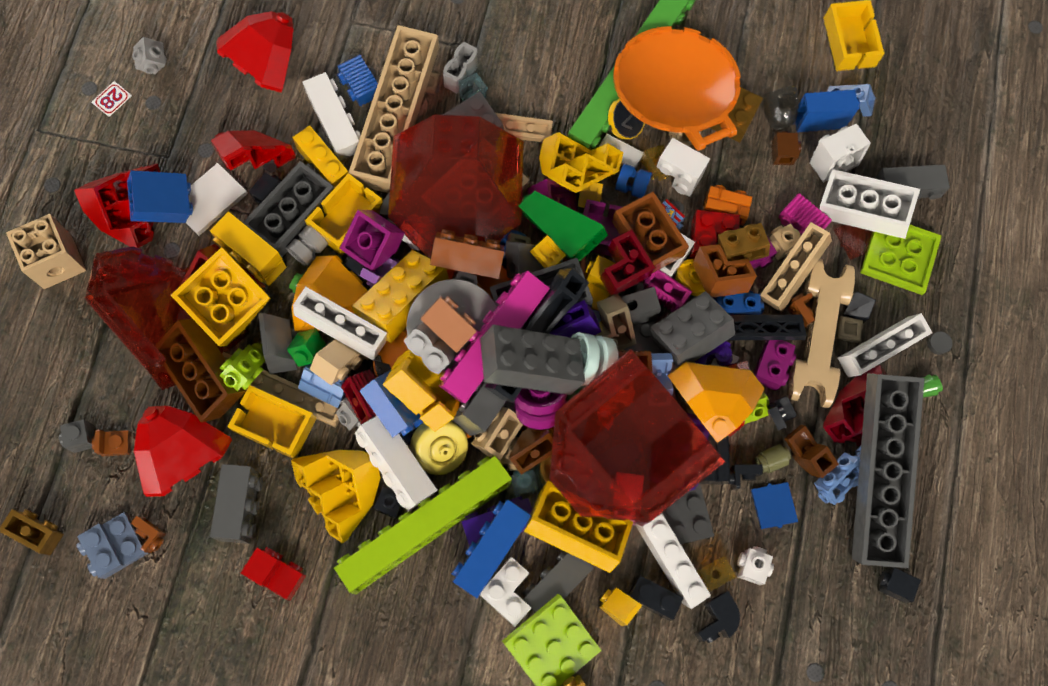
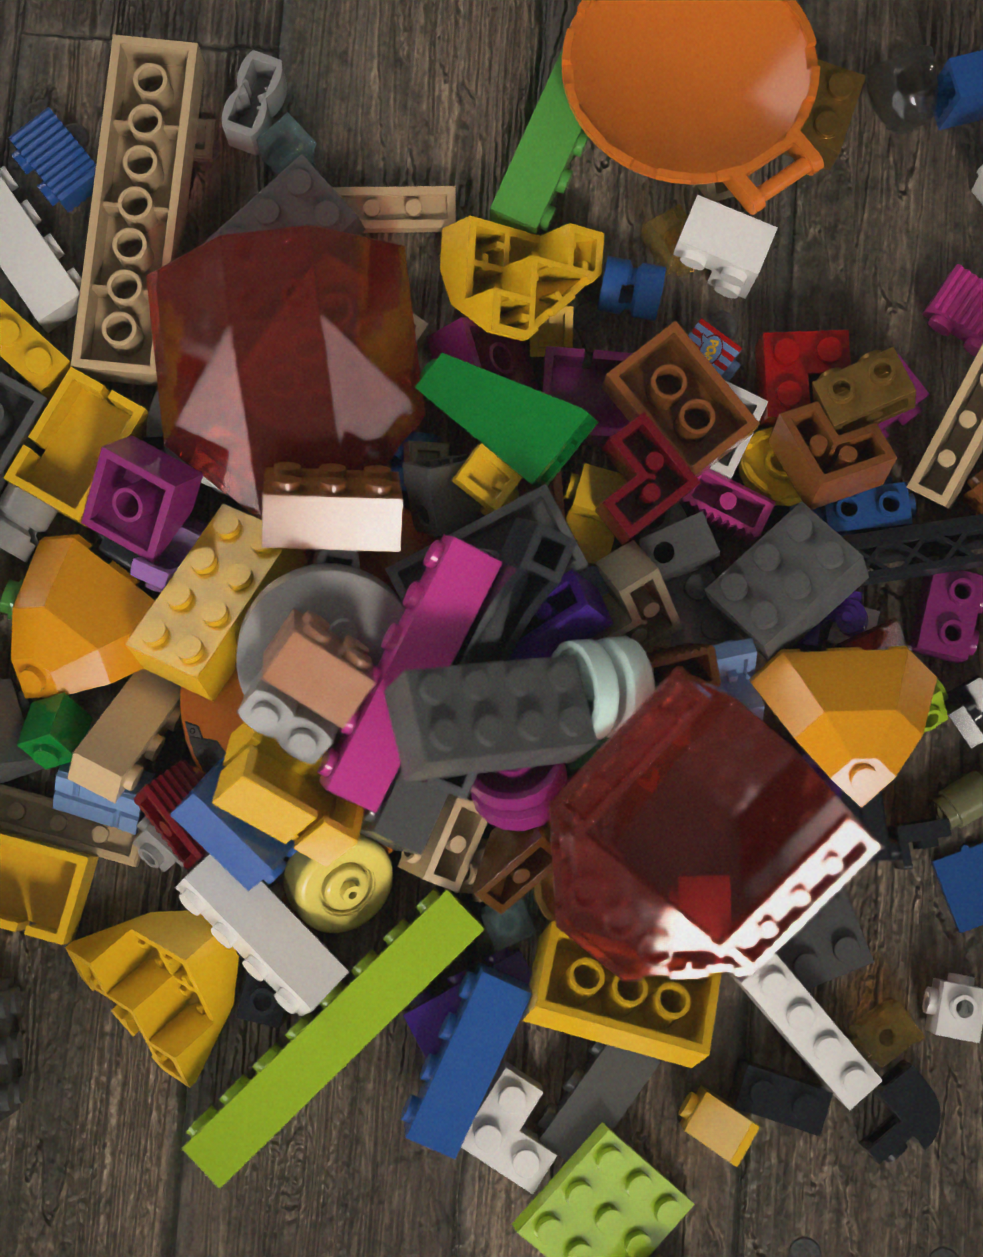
camera: 10 degrees left, 10 degrees up
red brick [240,547,306,601] -> none
white brick [293,287,387,361] -> none
white tile [599,134,644,169] -> none
black tile [608,99,645,140] -> none
orange brick [703,185,752,226] -> none
tan brick [769,224,801,260] -> none
reddish brown brick [771,131,801,165] -> none

